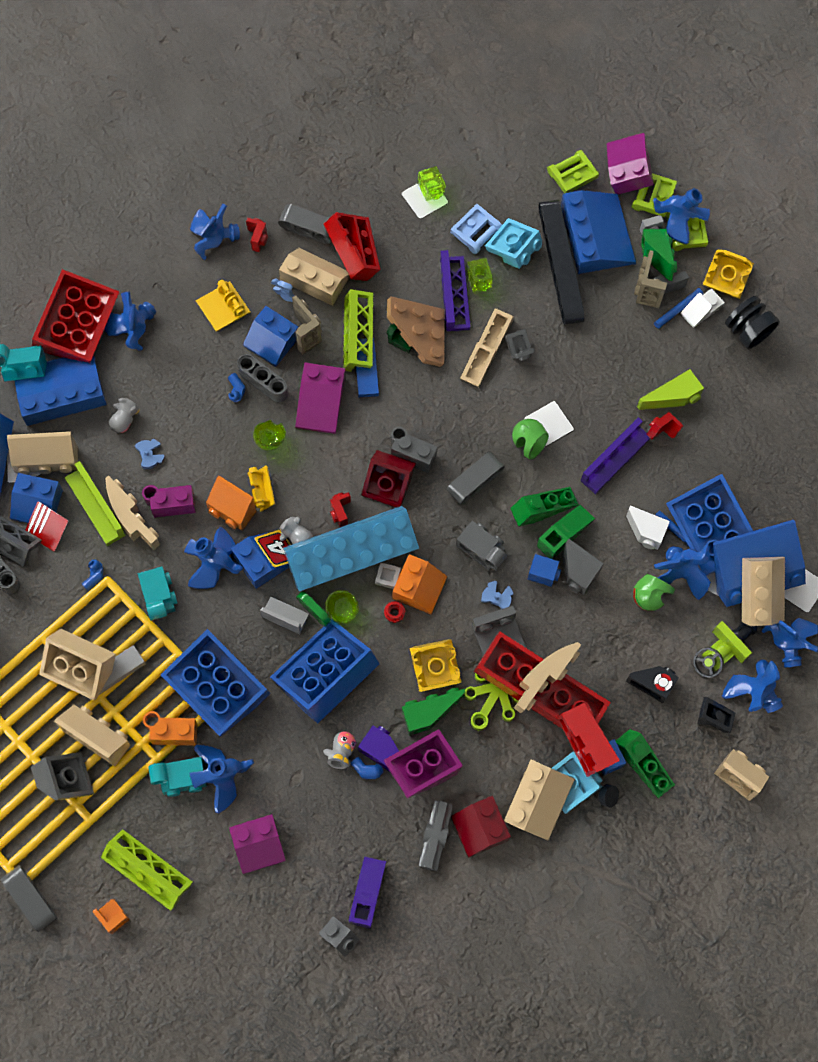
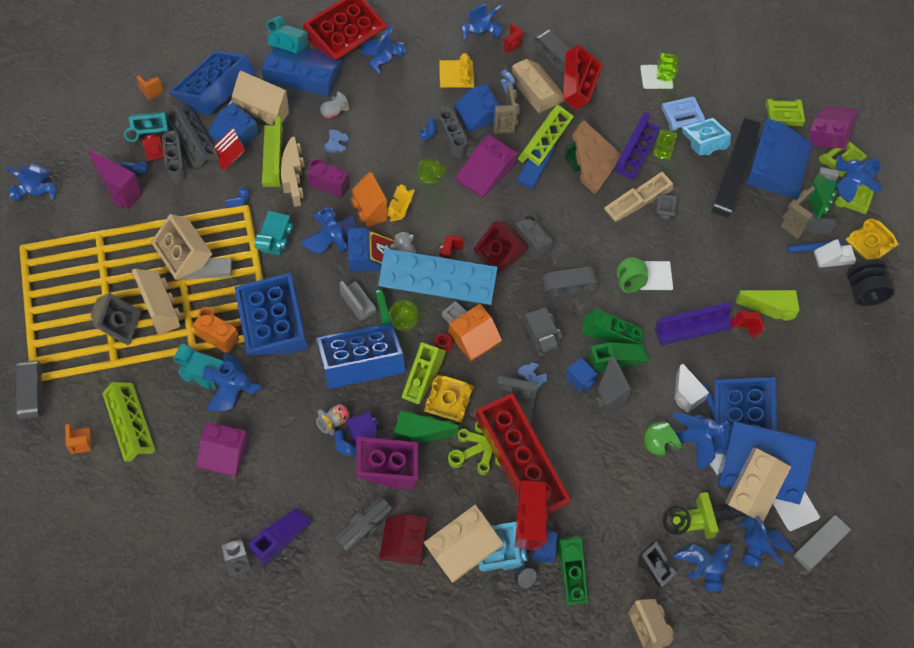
camera: 30 degrees right, 10 degrees down
tan slope [514,642,581,713] -> none
black slope [626,666,679,703] -> none
none -> lime slope [401,342,446,405]

